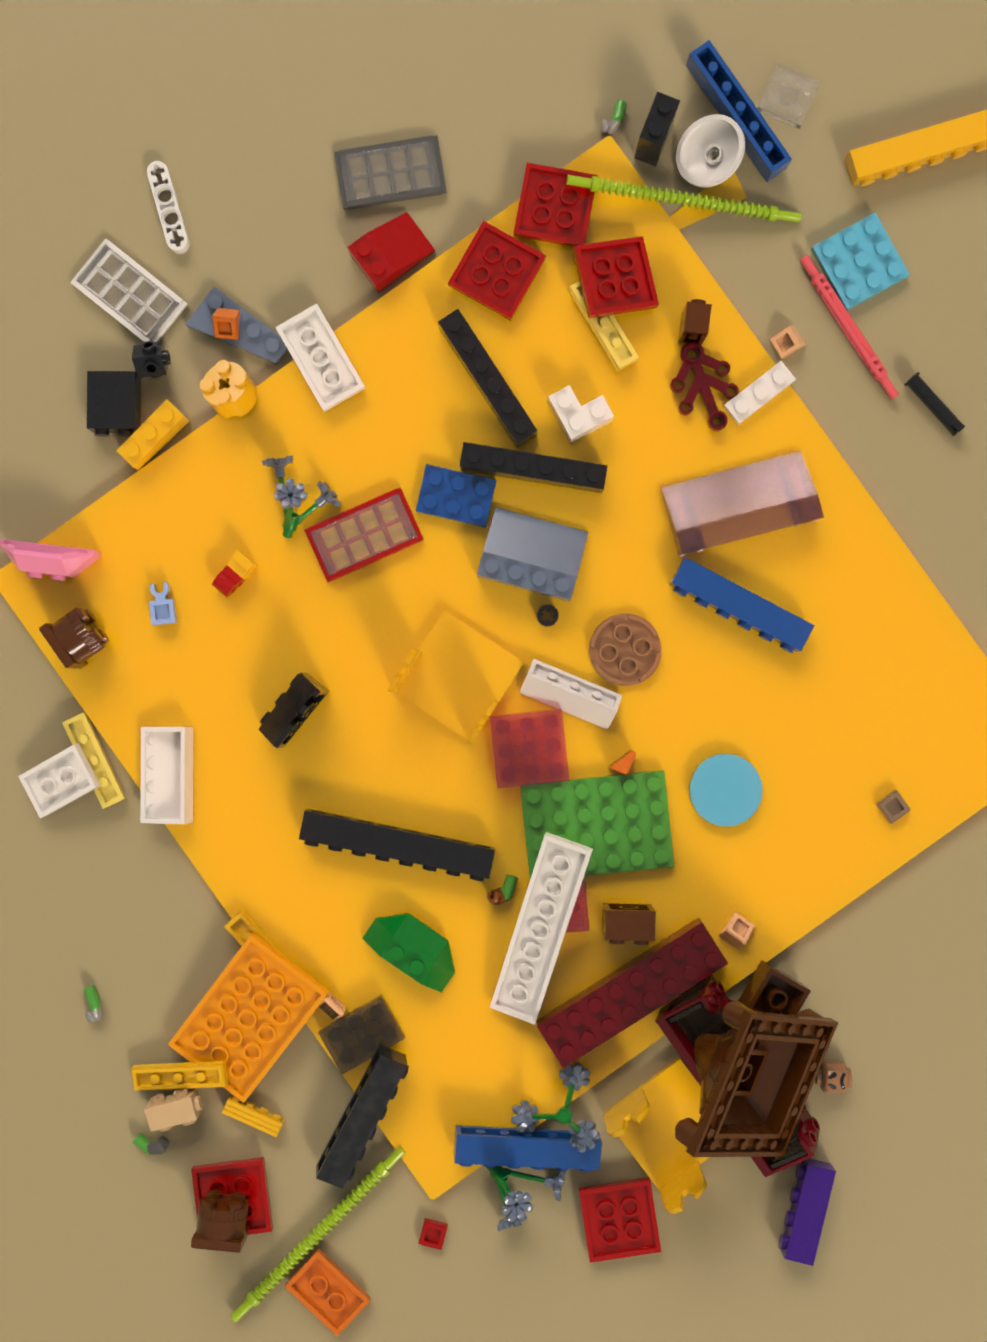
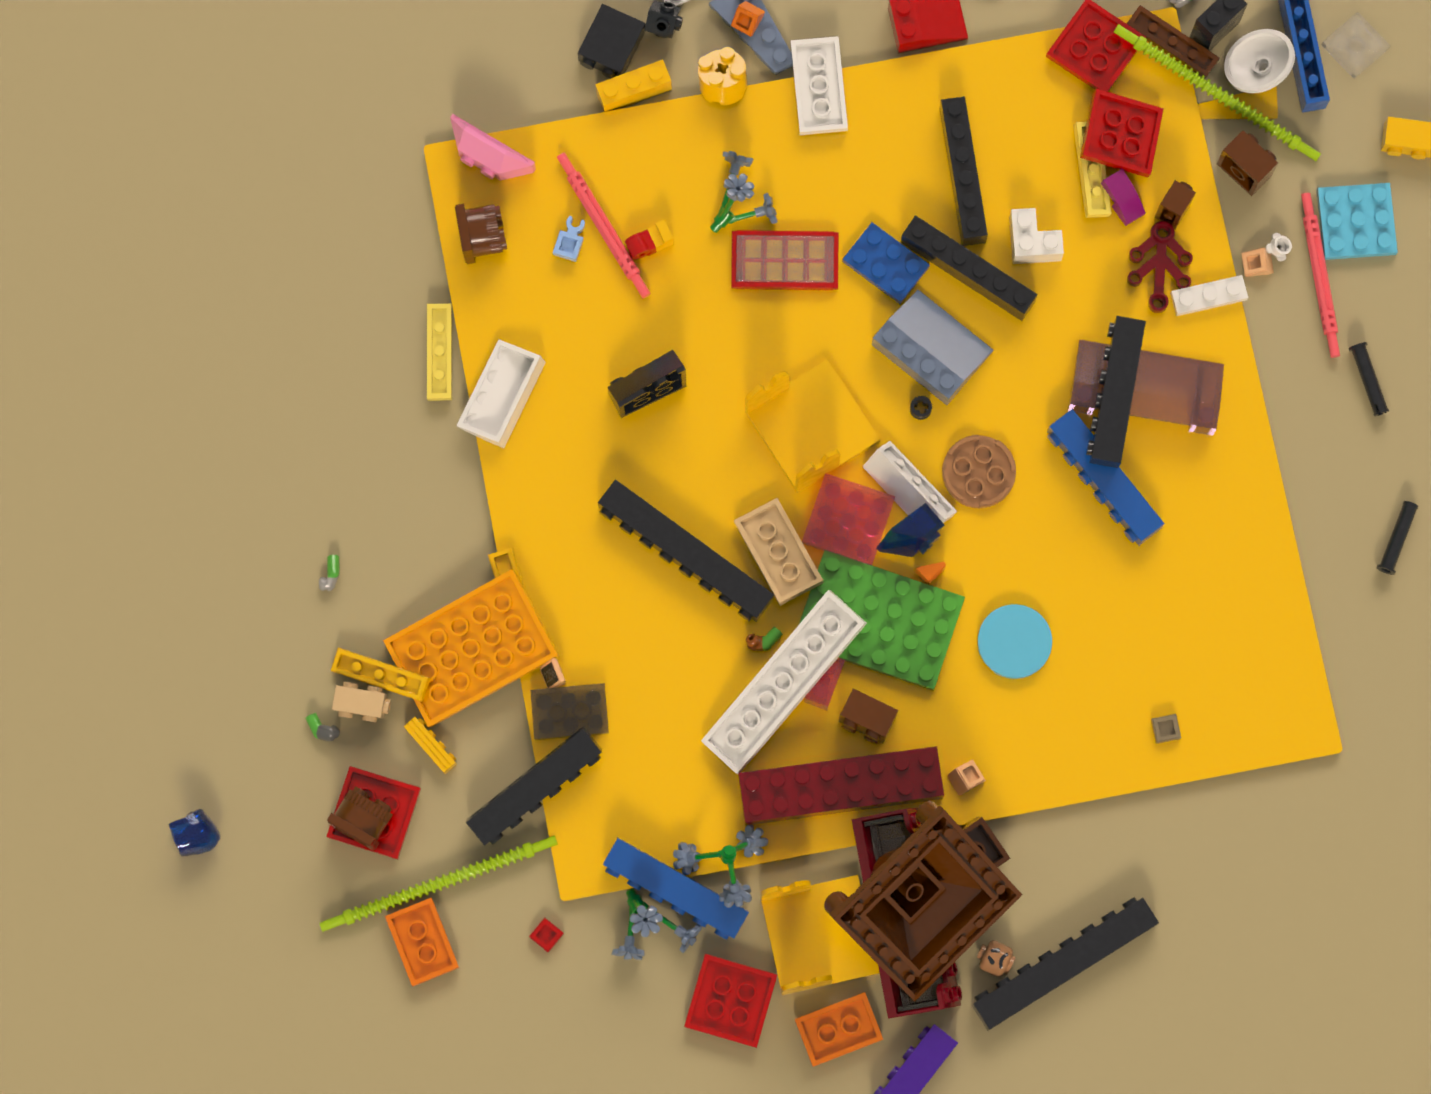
camera: 20 degrees right, 10 degrees down
white plate [18,743,101,819] -> none
green wedge [362,913,455,993] -> none
red plate [448,221,546,321] -> none
none -> clear blue piece [169,809,221,857]
none -> coral axle [557,153,651,299]
none -> tan plate [734,498,824,606]
none -> orange plate [794,992,883,1067]
none -> clear blue slope [876,503,945,557]
none -> black brick [972,897,1159,1031]
none -> black brick [1086,316,1146,468]
none -> magenta slope [1101,169,1146,226]
none -> reddish brown plate [1127,5,1220,79]
none -> reddish brown brick [1217,130,1278,196]
none -> white plate [1266,233,1292,262]

